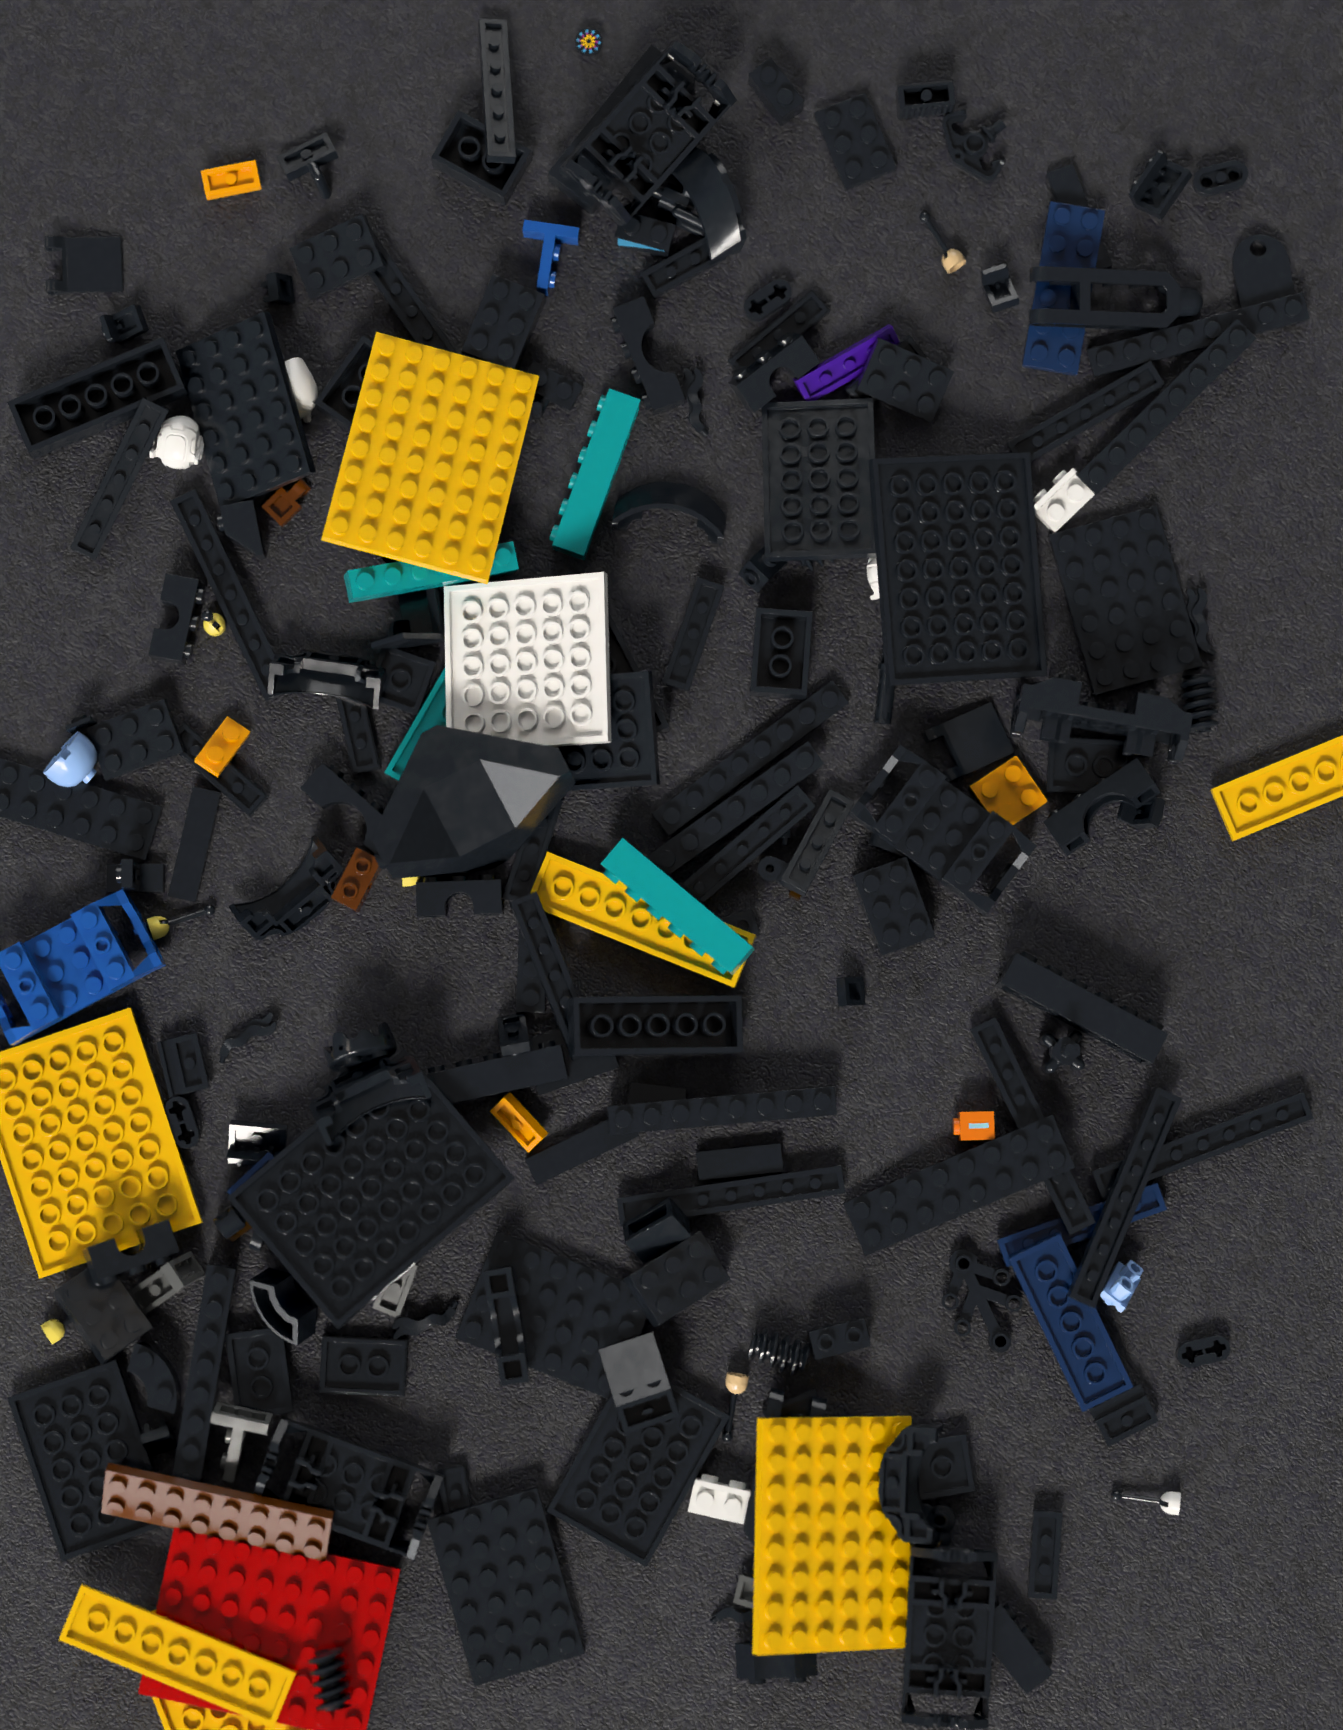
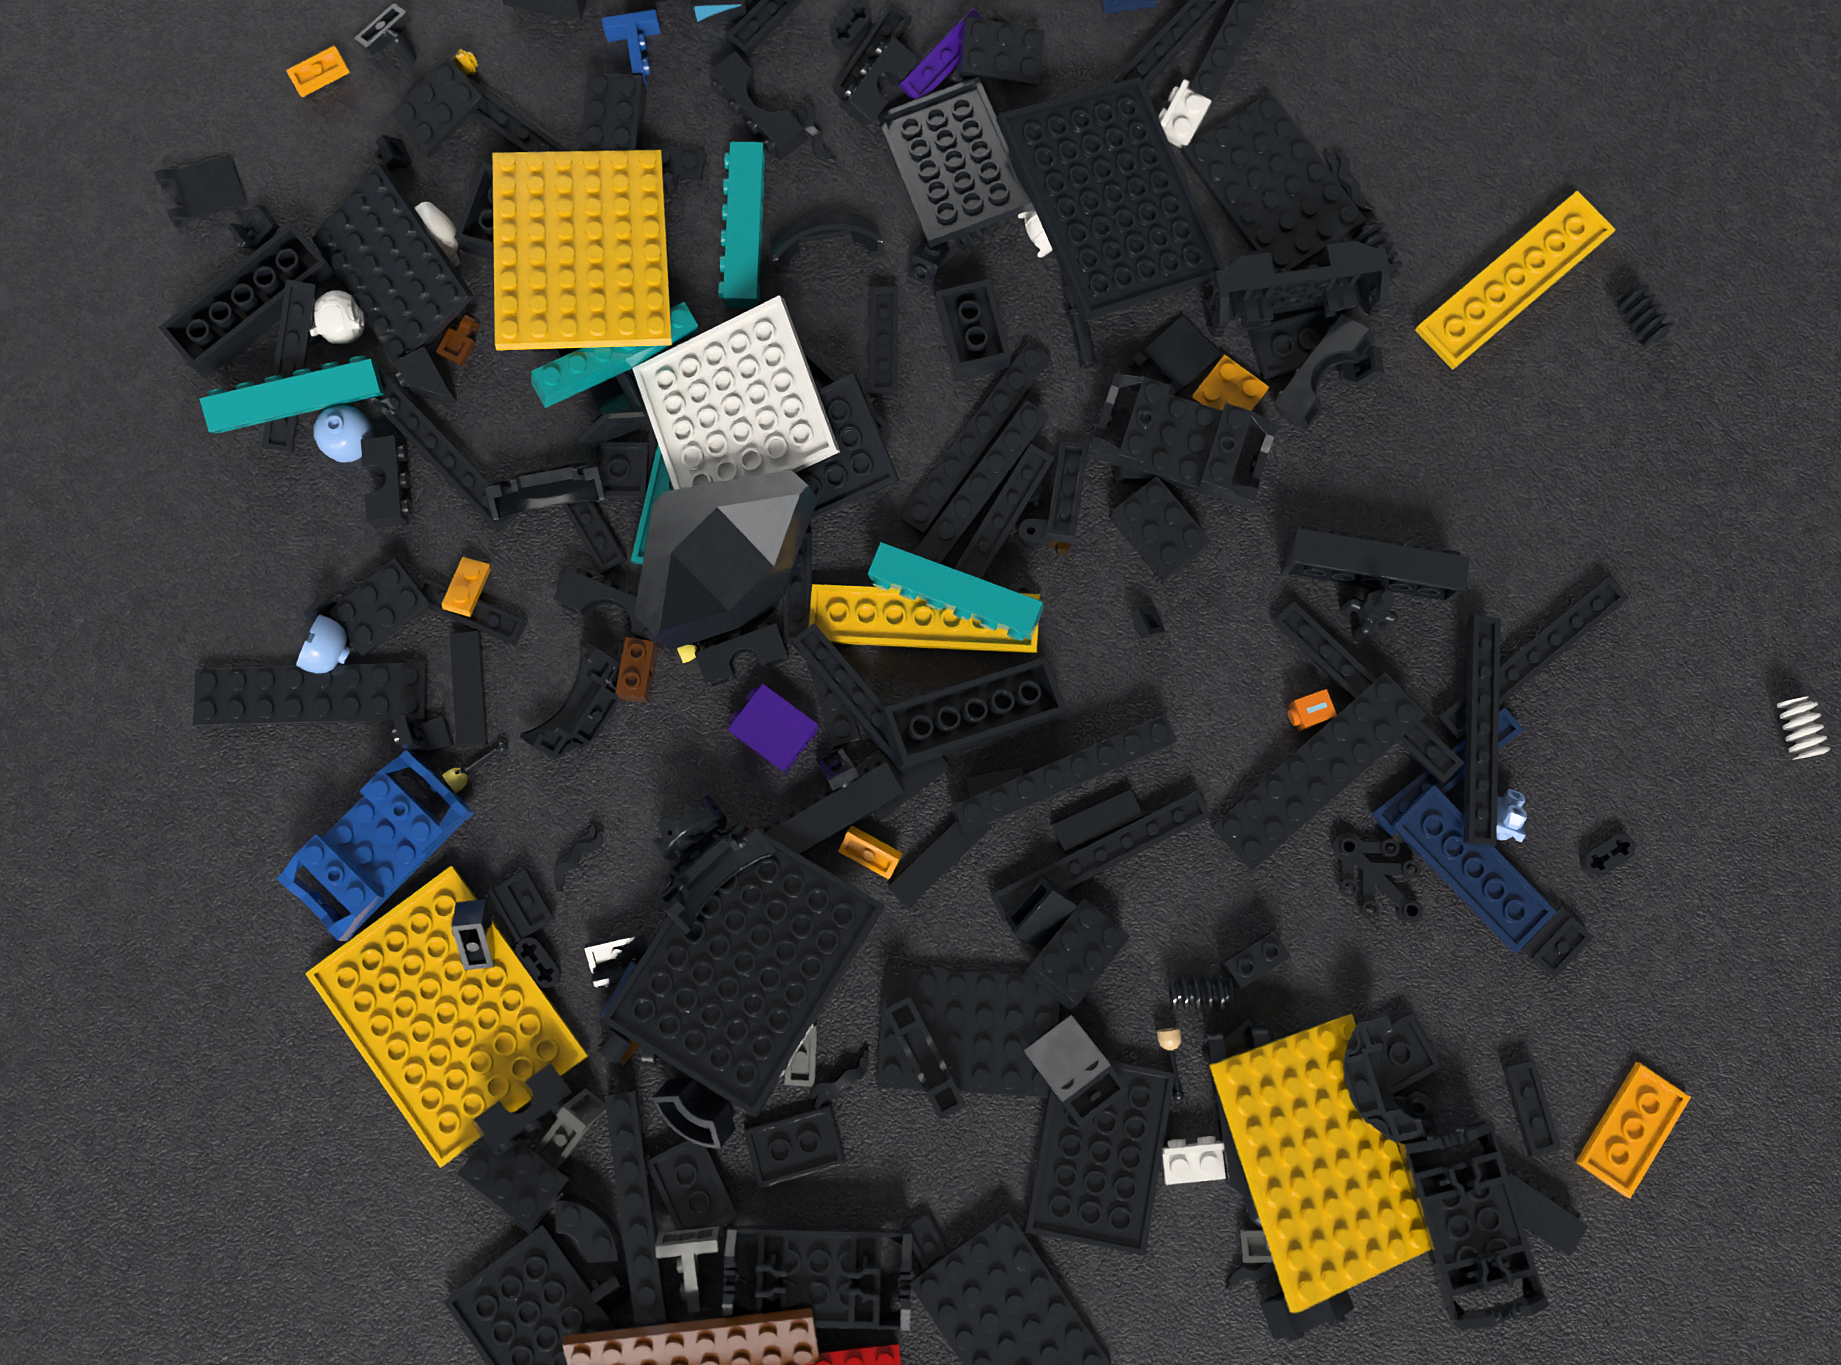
camera: 15 degrees left, 5 degrees down
light yellow hinge [40,1317,71,1344] -> none
light yellow hinge [202,610,226,636] -> none
hinge [1111,1490,1181,1515] -> none
none -> teal brick [199,356,385,434]
none -> light blue cylinder [313,404,373,462]
none -> black slope [451,899,495,970]
none -> yellow plate [453,49,478,76]
none -> dark purple brick [728,684,820,774]
none -> light orange tile [1575,1062,1691,1198]

